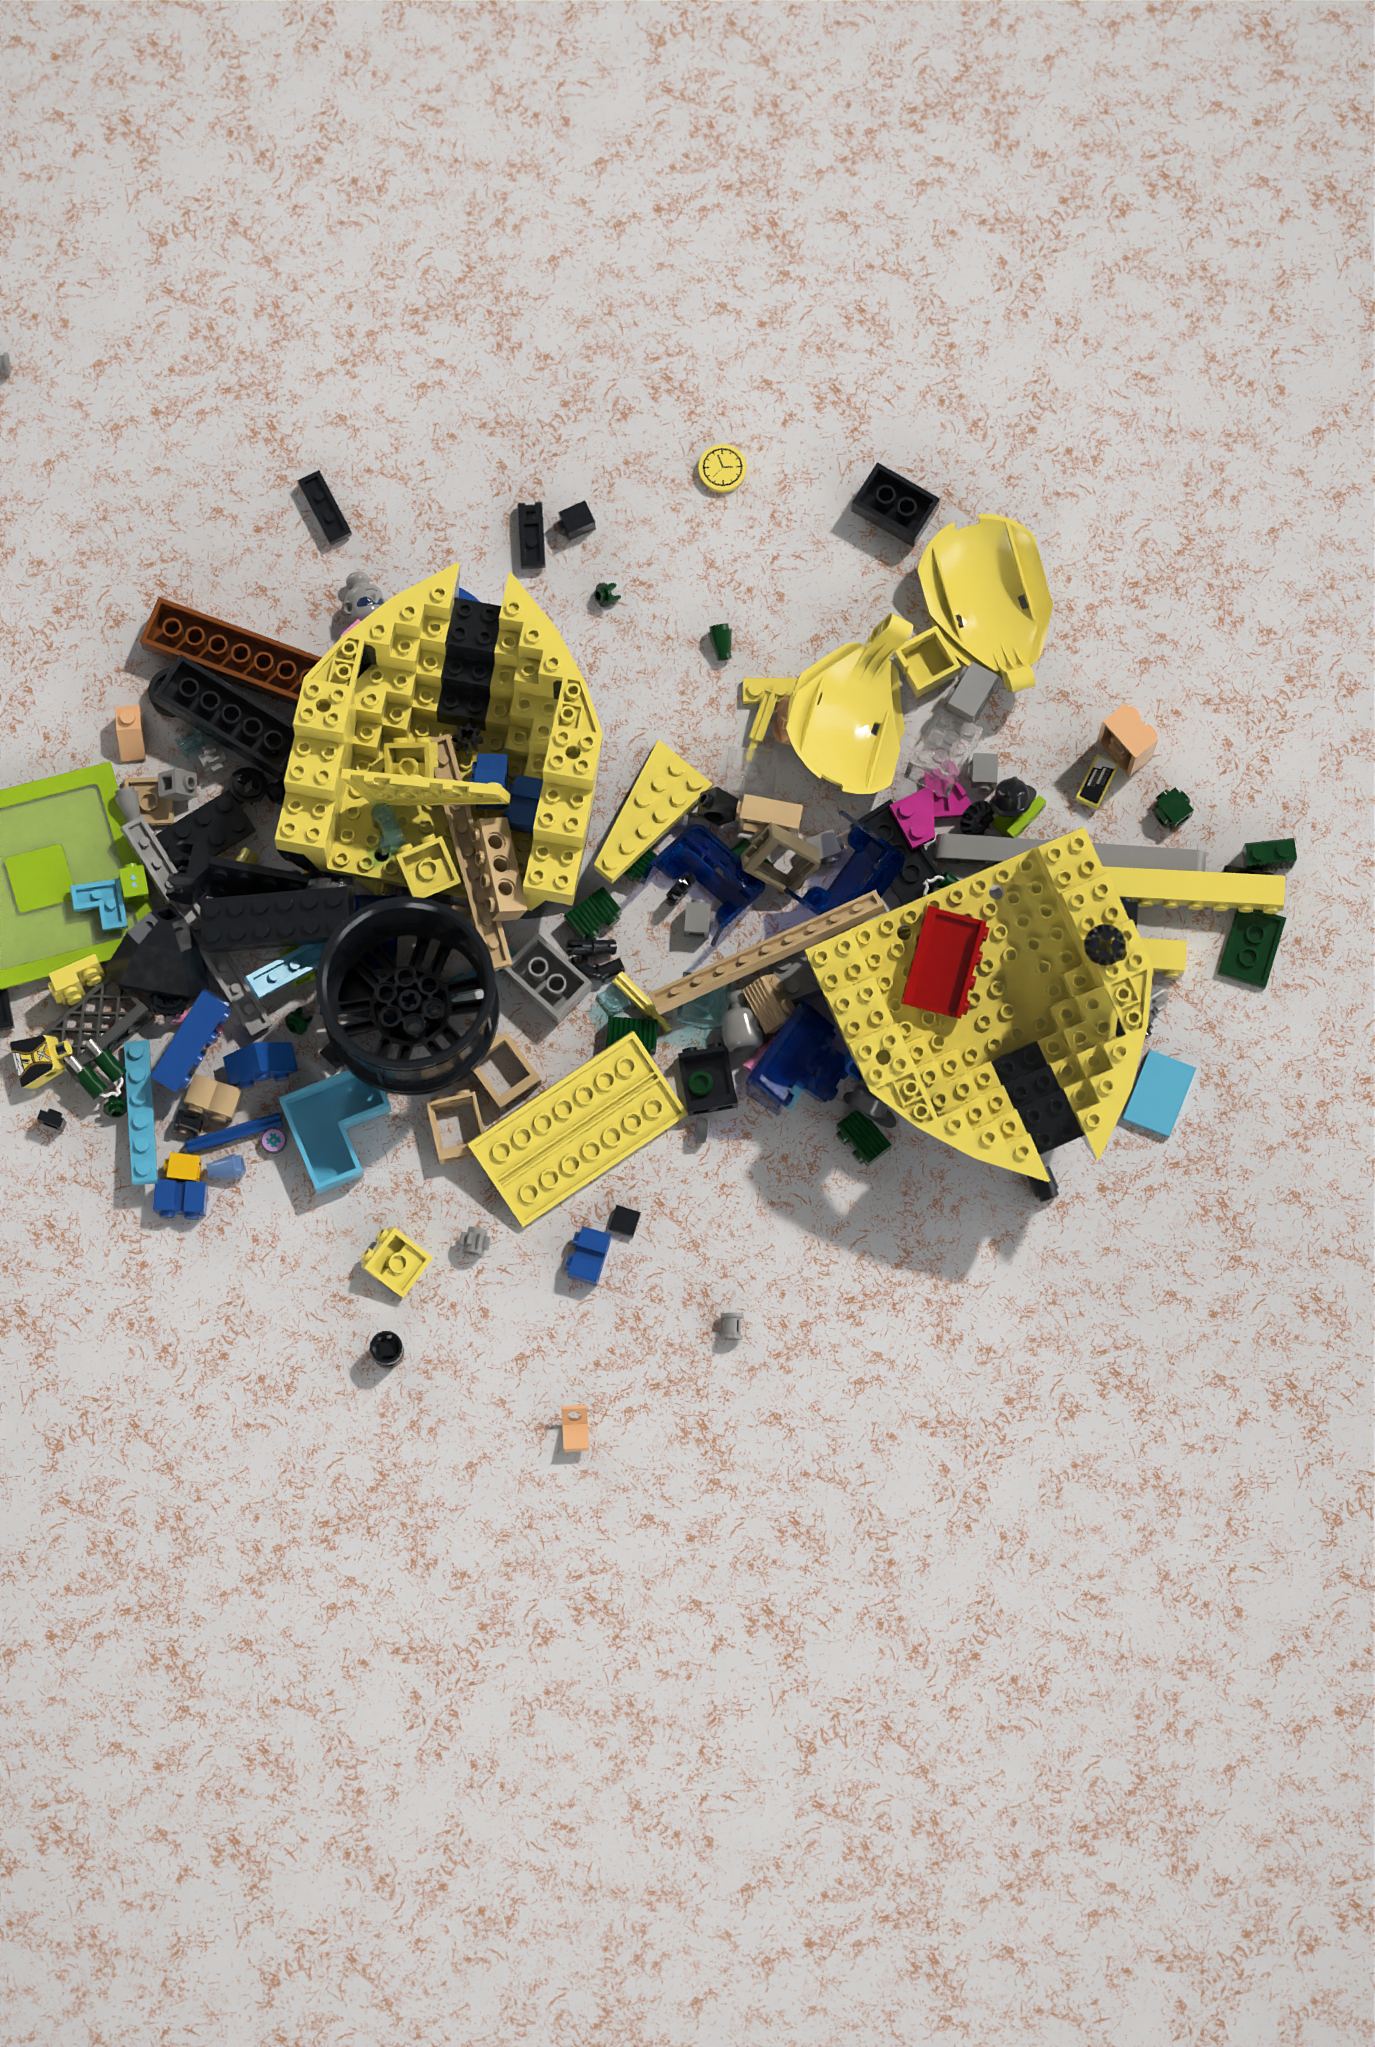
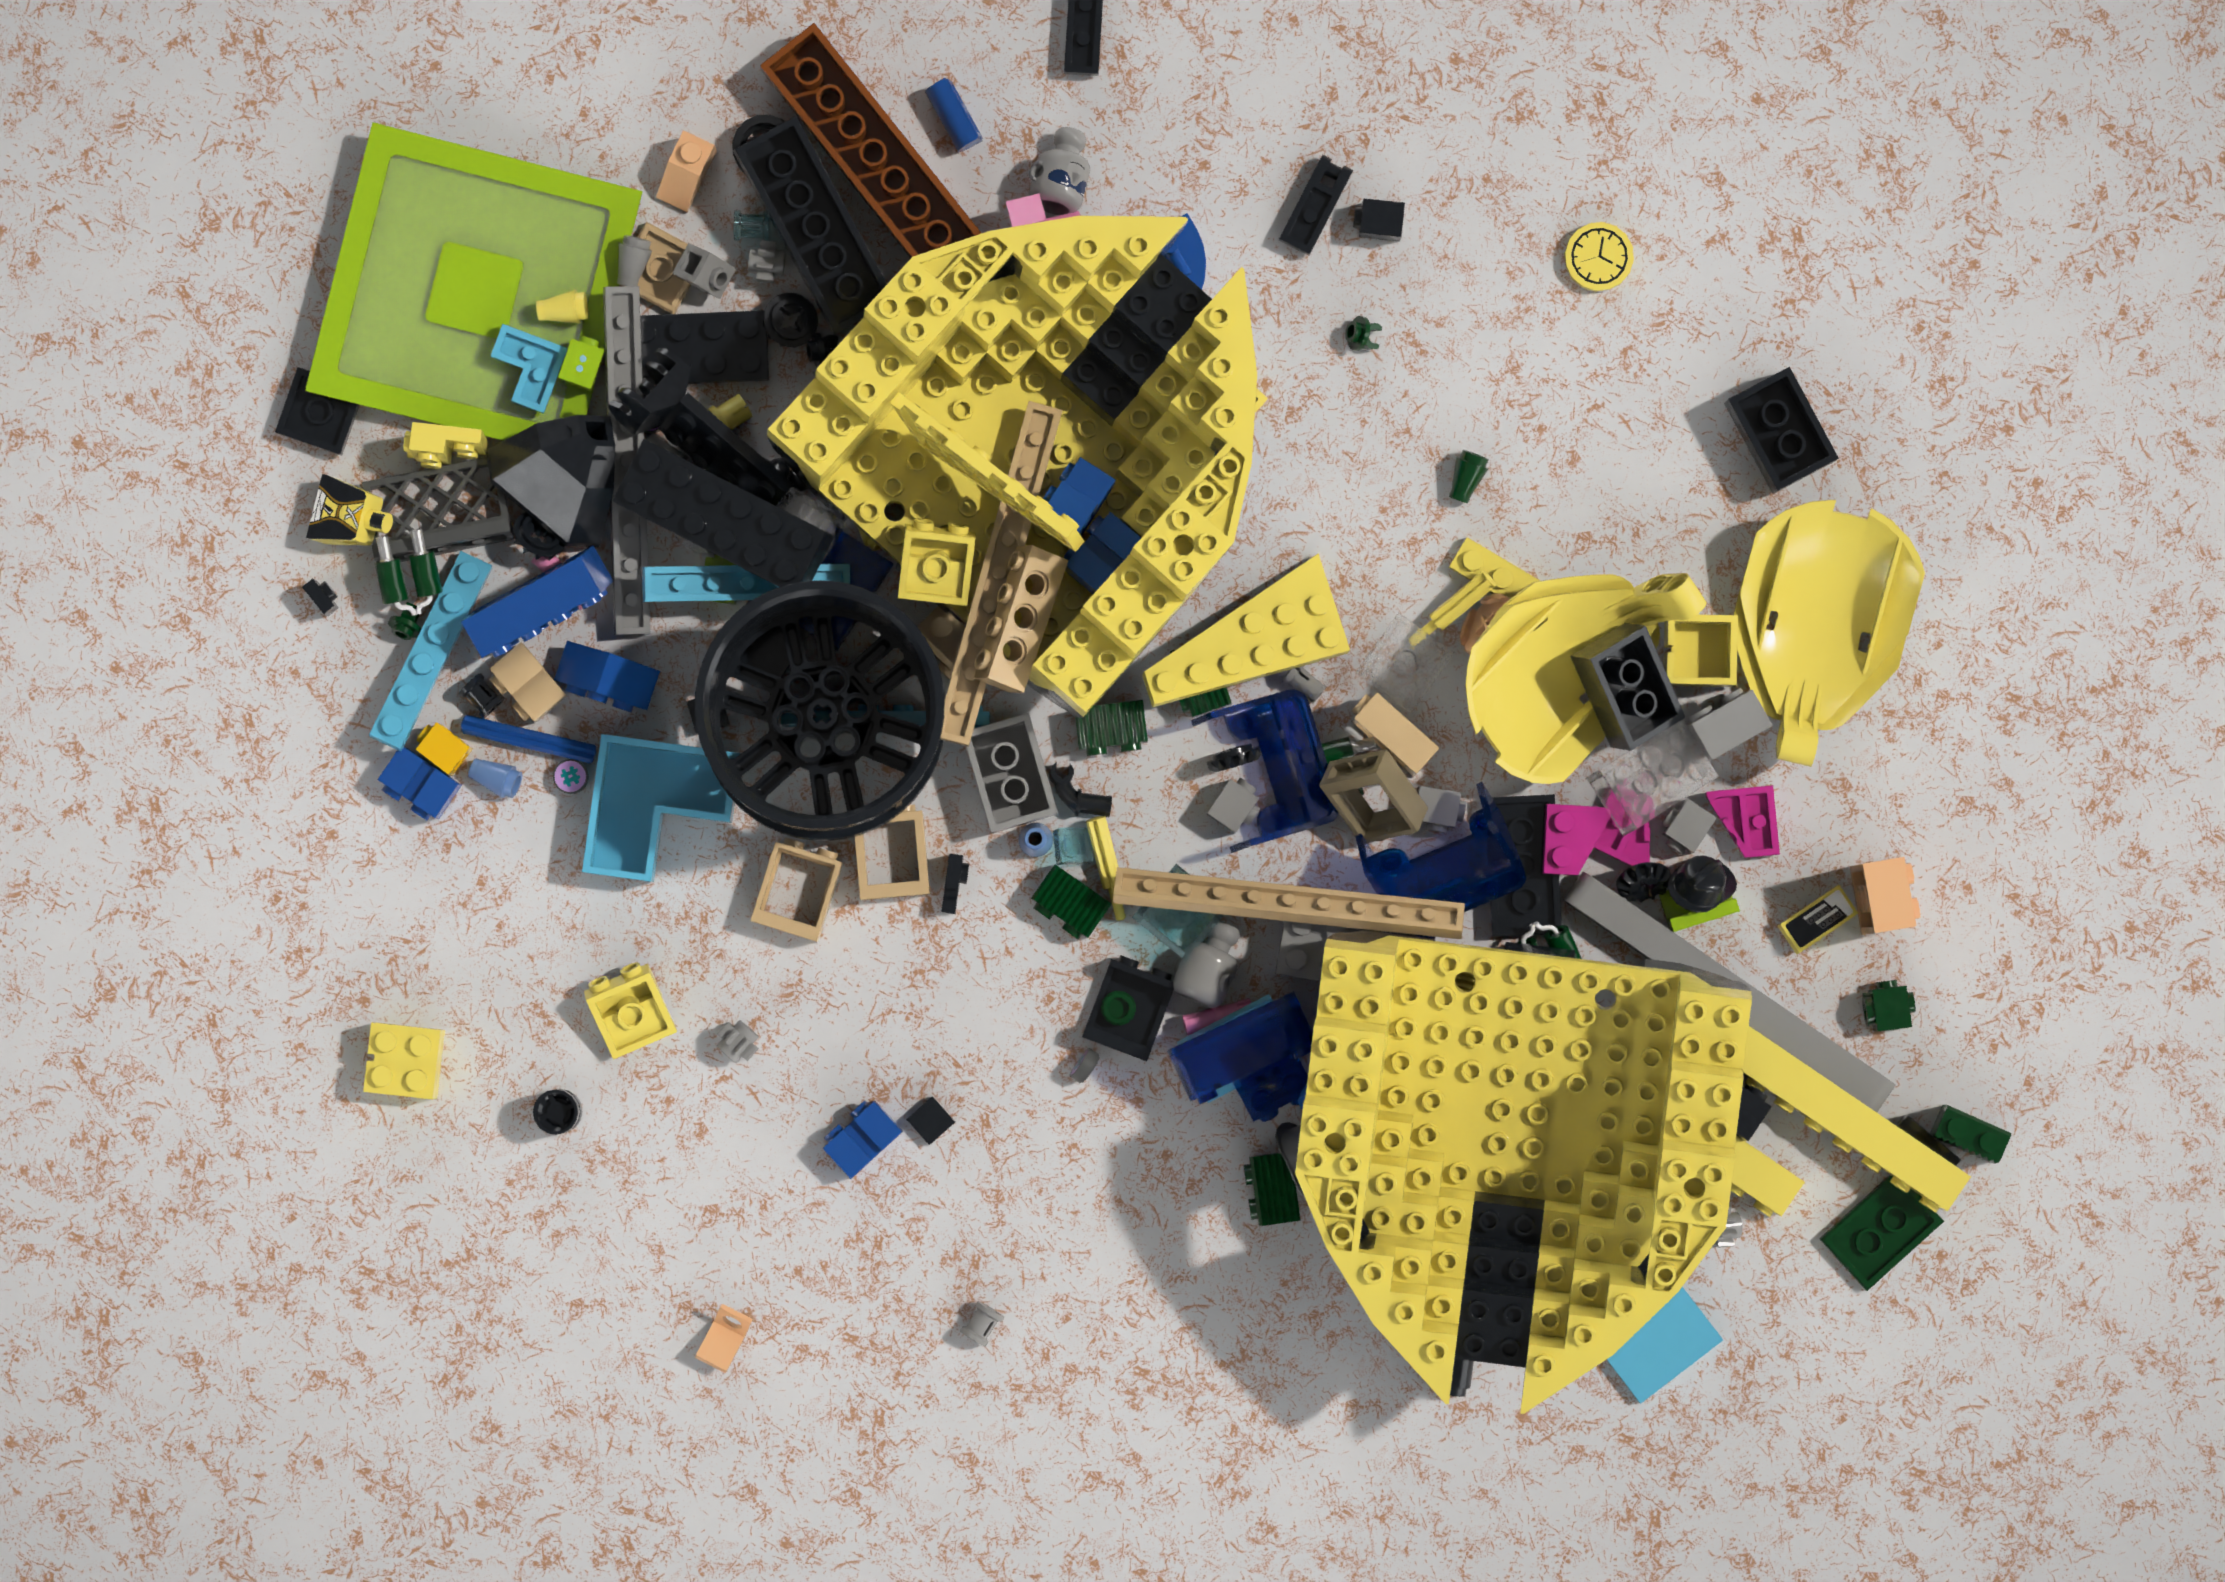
camera: 30 degrees right, 10 degrees up
dark green plate [285,1007,313,1035] -> none
clear light blue leg [371,803,405,856] -> none
light yellow plate [384,737,438,778] -> none
black gear [452,723,483,756] -> none
light yellow plate [466,1031,688,1227] -> none
black pin [566,937,617,957] -> none
black brick [697,787,739,826] -> none
tan brick [742,974,797,1034] -> none
red panel [901,905,989,1019] -> none
black gear [1084,924,1126,966] -> none
none -> light yellow piece [363,1022,445,1100]
none -> light yellow cone [536,289,589,324]
none -> blue brick [925,78,983,152]
none -> black plate [941,853,969,914]
none -> medium blue cone [1018,823,1053,857]
none -> black brick [1570,623,1686,751]
none -> dark pink wing [1705,785,1780,858]

